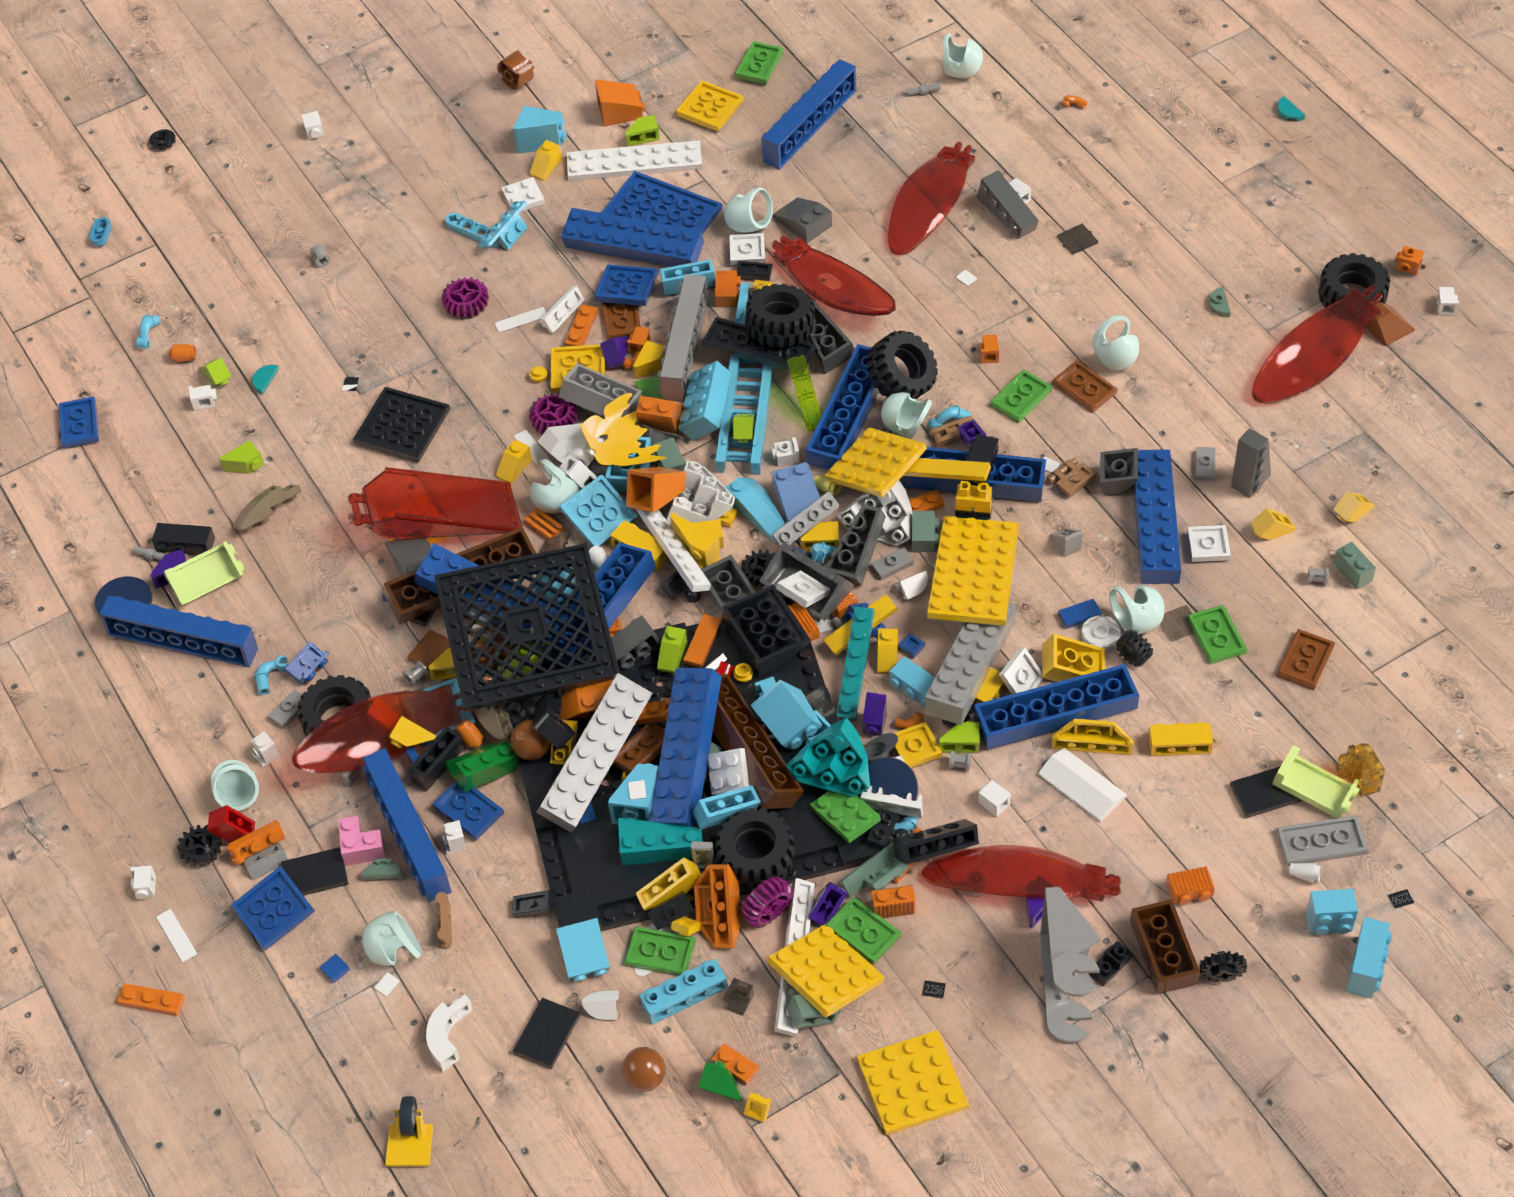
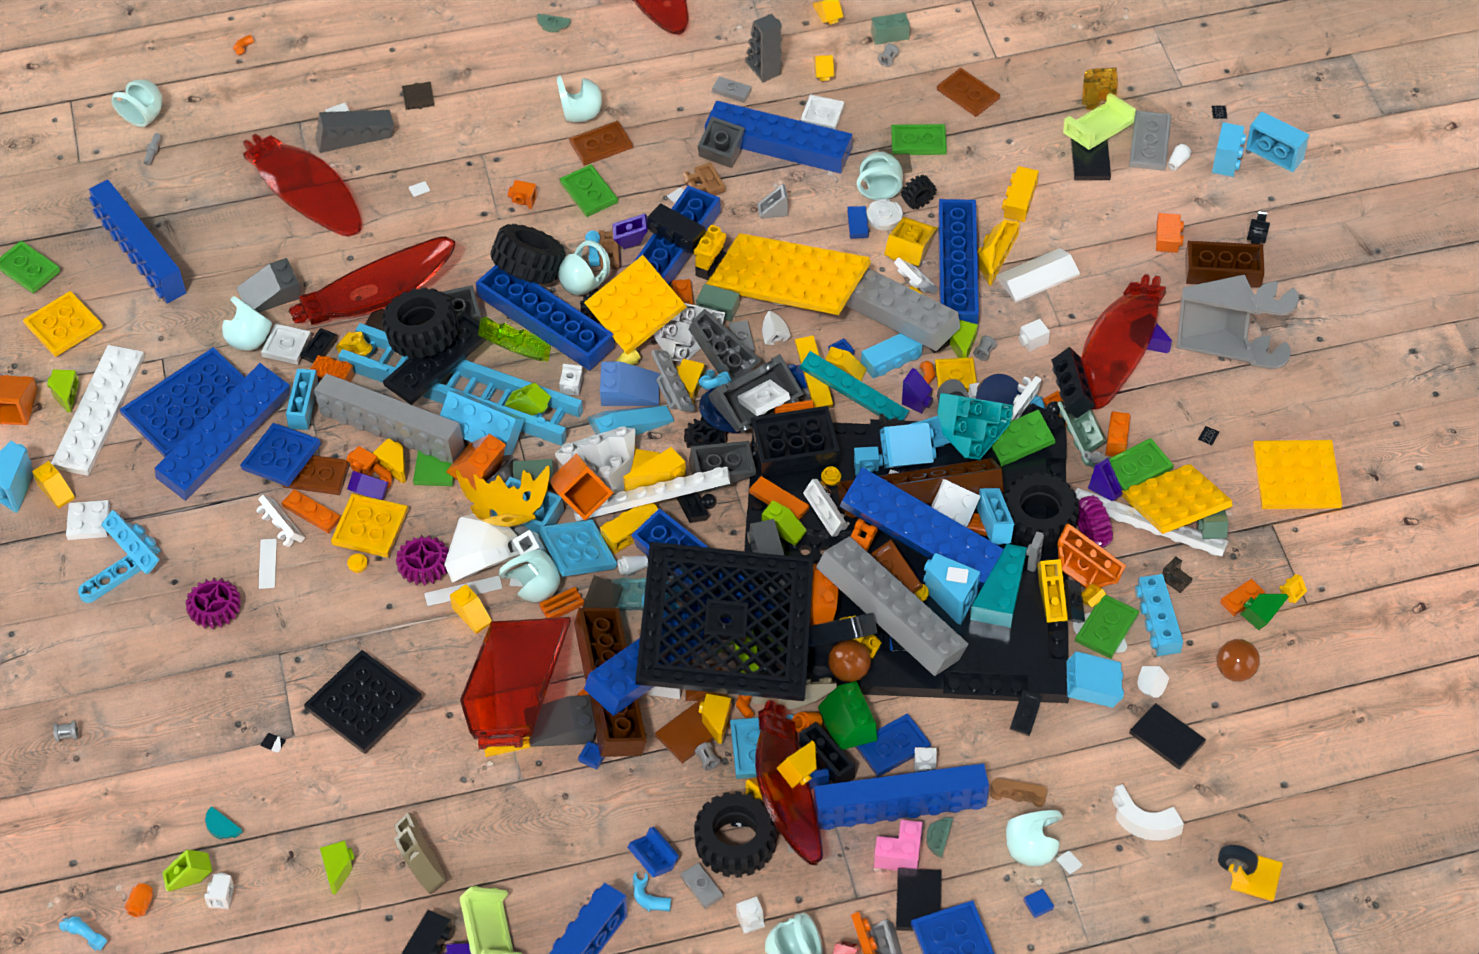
camera: 75 degrees left, 0 degrees up
light grey brick [559,363,642,417] -> none
yellow tile [903,458,991,481] -> none
none -> light grey bar [1083,451,1111,463]

